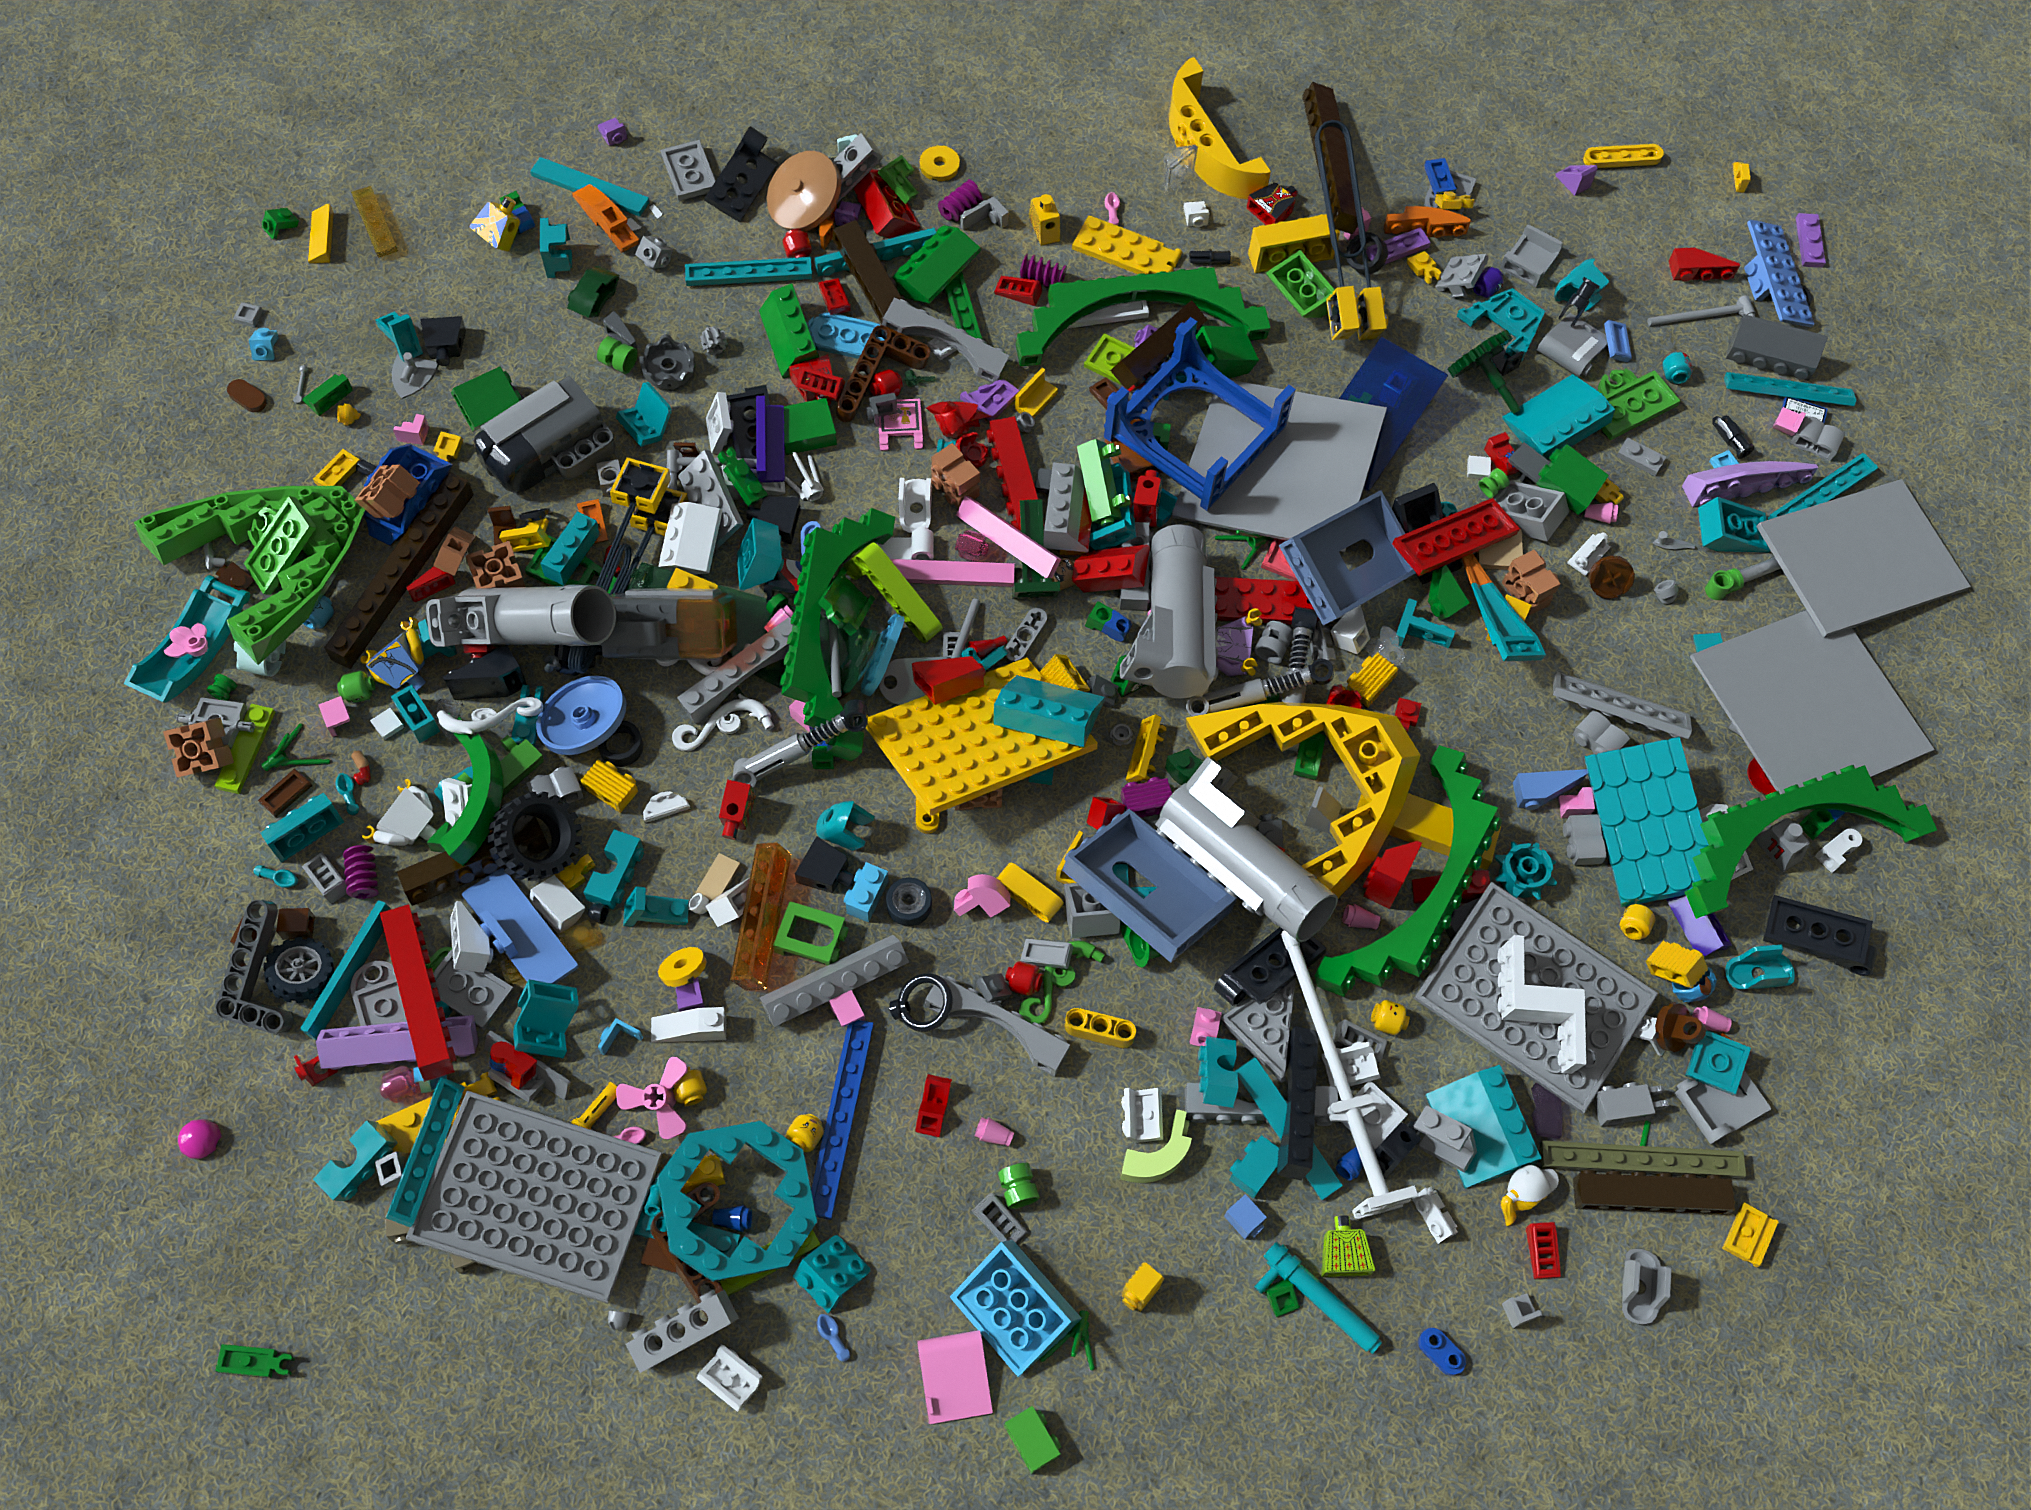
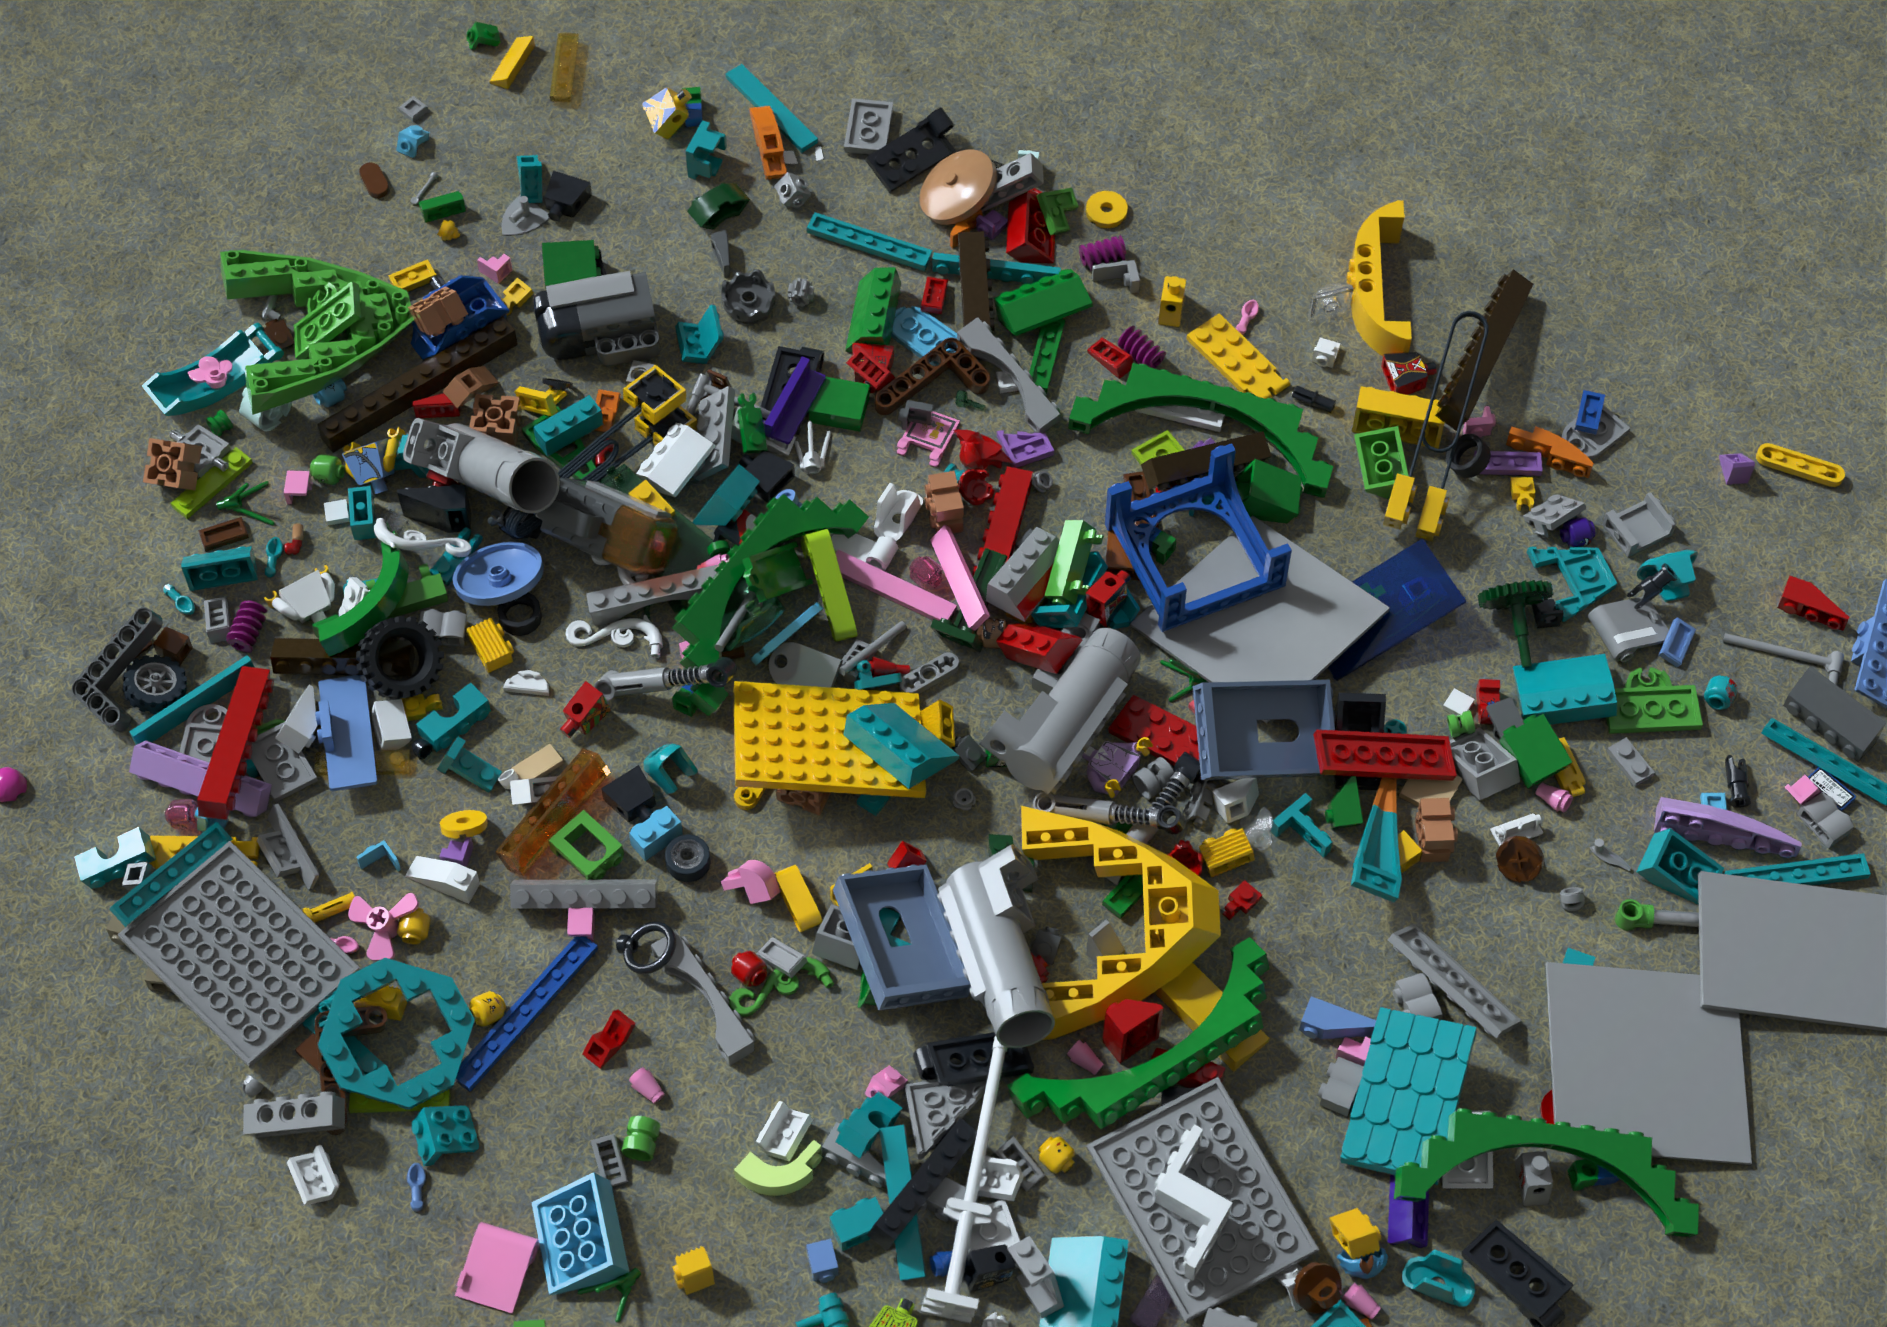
camera: 30 degrees right, 5 degrees down
red bracket [294,1055,338,1086] -> none
reddish brown bracket [488,506,516,545] -> none
red leg [489,1041,538,1090] -> none
teal piece [513,979,579,1058] -> none
bright green wheel [597,336,638,374] -> none
medium lavender bracket [598,117,627,146] -> none
white plate [706,392,733,454] -> none
blue cone [712,1205,753,1232] -> none
red head [782,229,812,258] -> none
red head [869,369,903,396] -> none
red slope [912,656,985,705] -> none
dark grey bracket [976,973,1012,1004] -> none
yellow panel [1015,368,1058,418] -> none
yellow beam [1064,1008,1136,1048] -> none
leg [1085,601,1132,642] -> none
magenta brick [1120,777,1172,818] -> none
yellow plate [1125,714,1167,783] -> none
yellow plate [1435,192,1474,209] -> none
teal brick [1494,841,1558,900] -> none
yellow head [1619,904,1656,940] -> none
white leg [1815,829,1862,873] -> none

